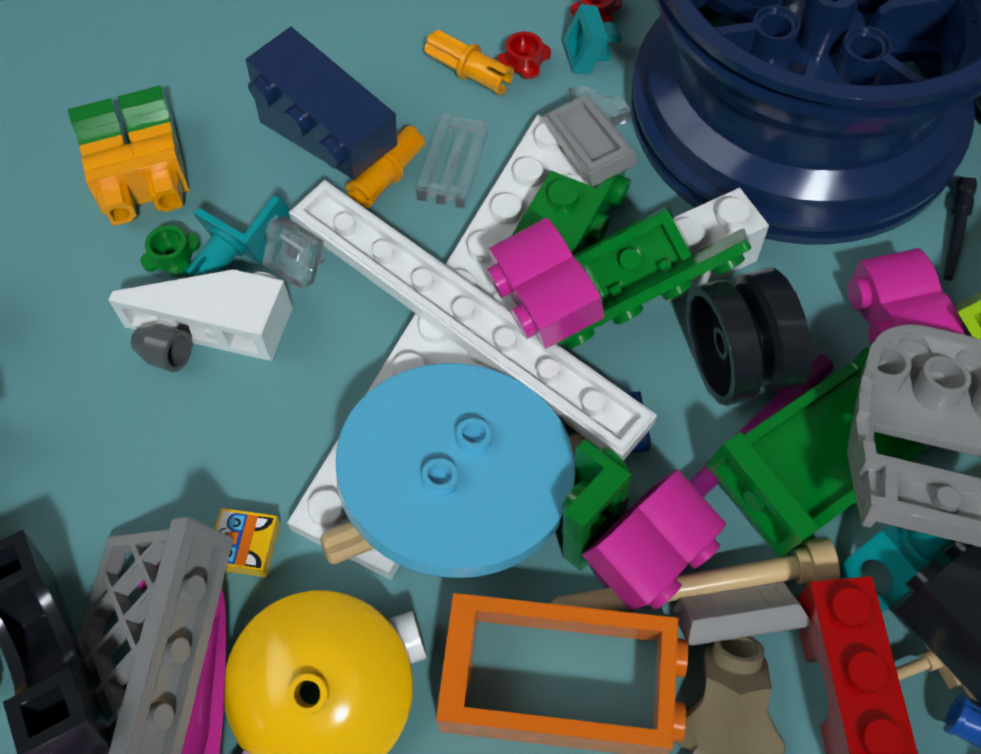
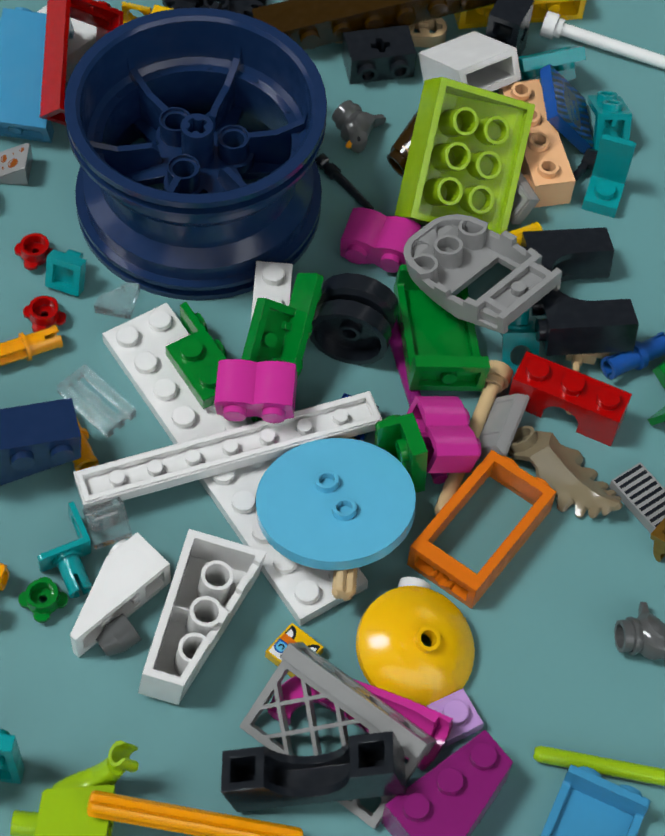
camera: 65 degrees left, 5 degrees down
light grey tile [544,93,637,187] -> none
none -> white wedge [138,529,267,705]

